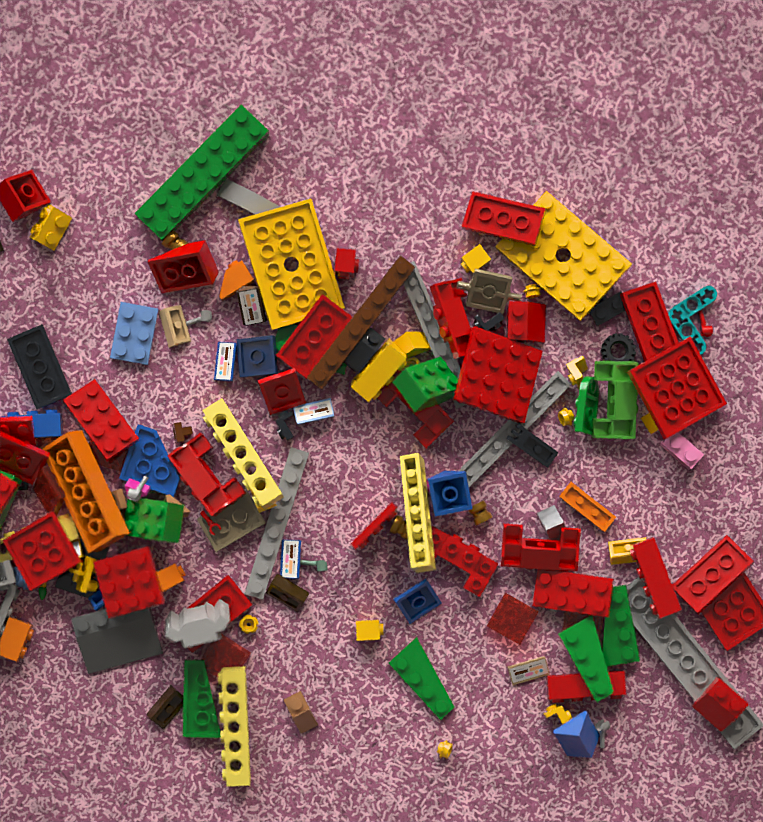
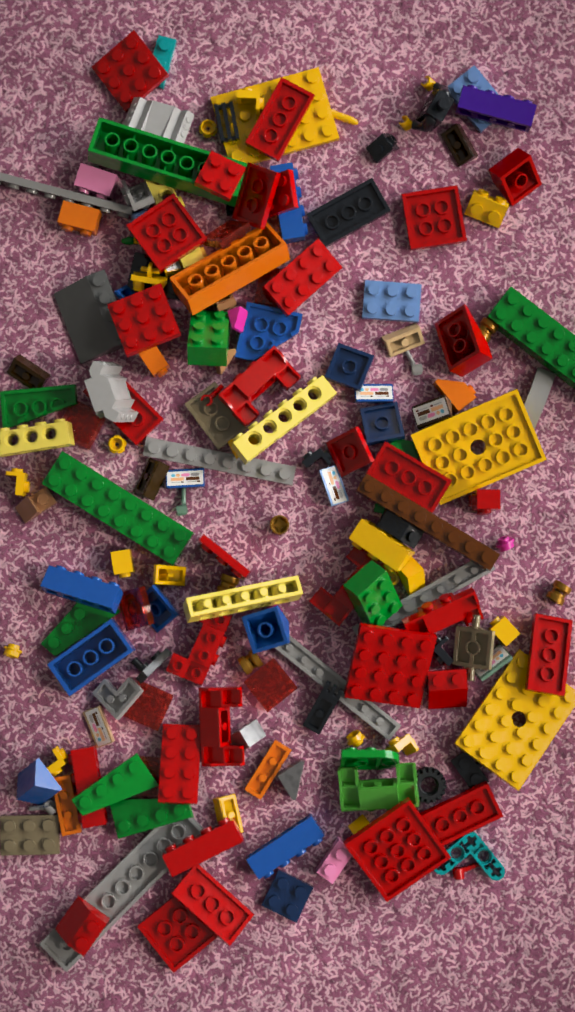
camera: 85 degrees right, 0 degrees up
light grey hand [127,476,149,501] -> none
reddish brown tile [172,422,193,444] -> none
yellow plate [523,284,541,299] -> none
none -> dark tan plate [0,814,60,856]
none -> yellow bracket [5,468,30,497]
none -> blue brick [40,565,124,614]
none -> green brick [42,451,195,566]
none -> blue brick [47,618,136,696]
none -> orange plate [54,774,82,836]
none -> light grey plate [92,677,144,720]
none -> clear red plate [119,586,155,631]
none -> black plate [131,648,172,684]
none -> yellow slope [153,564,186,586]
none -> clear red plate [244,658,298,712]
none -> blue brick [246,814,324,879]
none -> dark blue plate [261,869,313,923]
none -> pearl gold wheel [270,515,289,535]
none -> flat silver slope [277,759,304,800]
none -> dark blue plate [325,343,374,392]
none -> red plate [401,185,467,251]
none -> slope [475,644,513,681]
none -> dark pink plate [495,536,514,552]
none -> pearl gold wheel [545,580,572,606]

